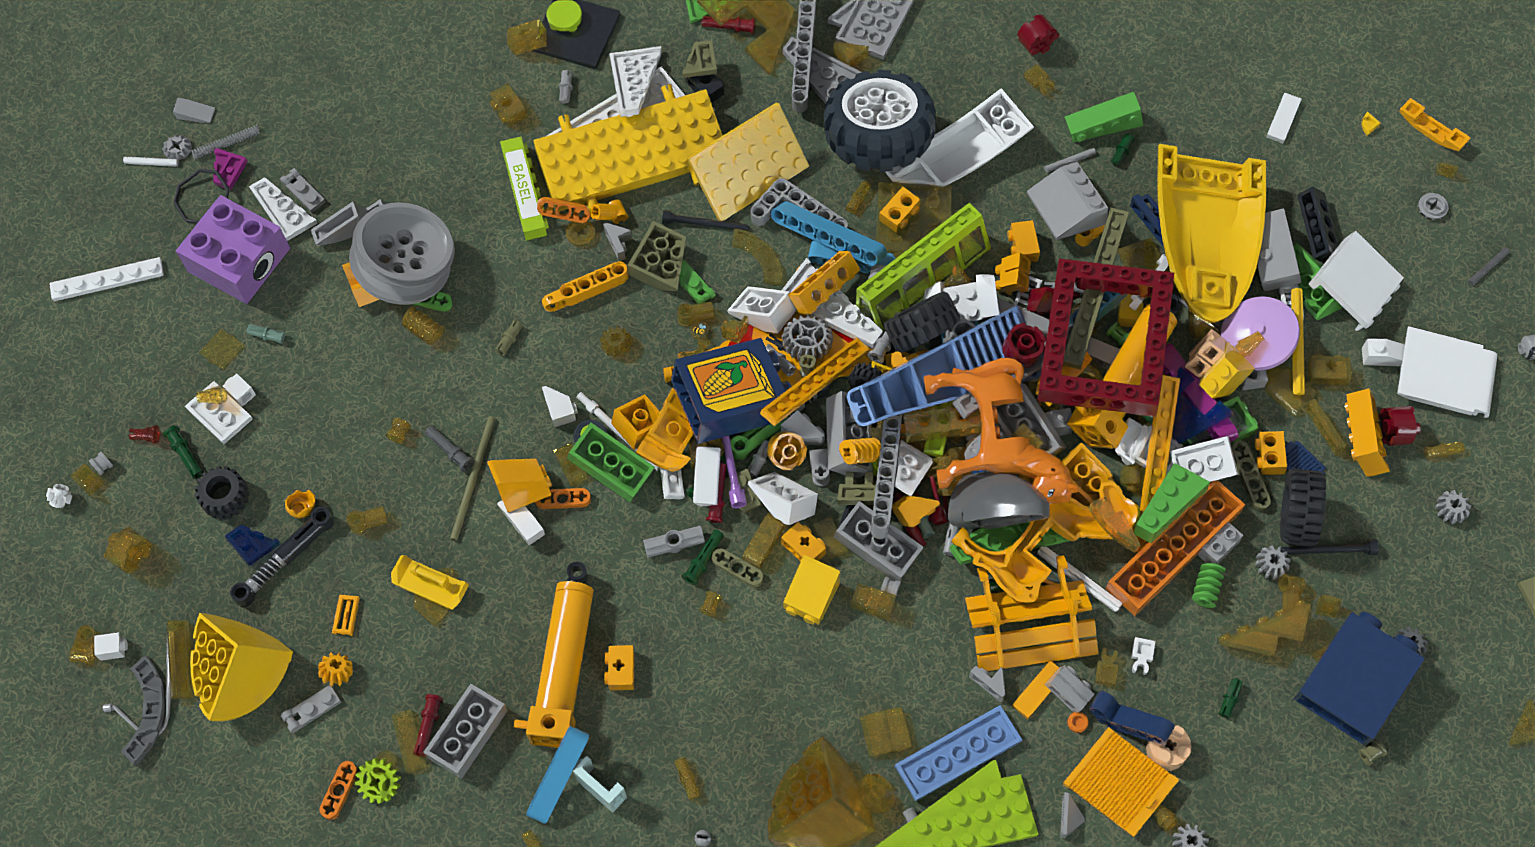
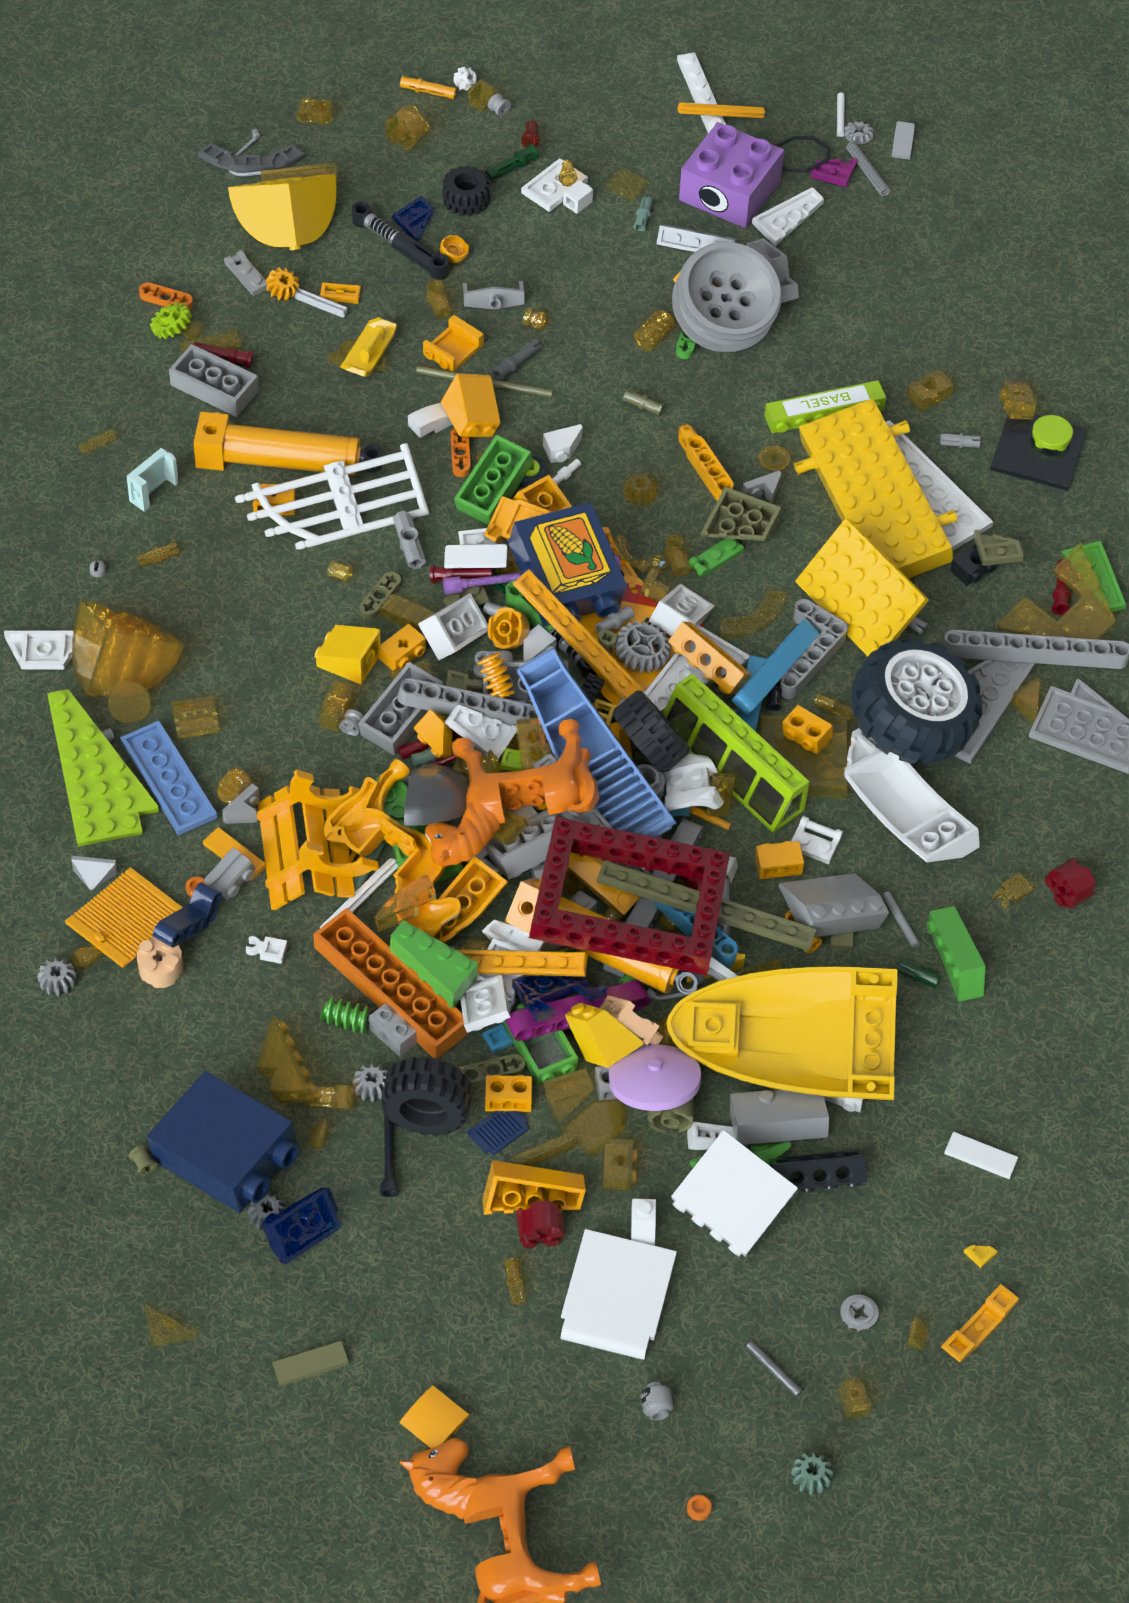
camera: 85 degrees right, 10 degrees down
white brick [94,632,128,661] -> none
light grey plate [279,168,326,213] -> none
dark azure beam [526,726,589,824] -> none
orange beam [537,197,590,223] -> none
light orange piece [591,200,628,224] -> none
white wing [609,46,662,117] -> none
black piece [662,210,750,232] -> none
dark green pin [682,529,724,586] -> none
light orange hips [995,252,1031,295] -> none
dark red brick [1002,323,1046,368] -> none
clear yellow plate [1094,648,1118,686] -> none
dark green axle [1218,678,1243,719] -> none
clear yellow cone [1235,331,1265,358] -> none
yellow axle [1291,288,1305,396] -> none
light grey gear [1435,490,1471,524] -> none
none -> clear yellow gear [216,768,252,805]
none -> white piece [235,443,430,550]
none -> clear blue slope [263,1187,341,1264]
none -> axle [294,288,348,318]
none -> light orange pin [400,76,457,99]
none -> light orange panel [423,315,484,372]
none -> light grey piece [463,281,524,309]
none -> clear yellow wing [543,1068,594,1124]
none -> fence [657,224,737,252]
none -> light orange axle [677,102,765,118]
none -> white plate [791,816,844,864]
none -> clear yellow brick [838,1379,871,1420]

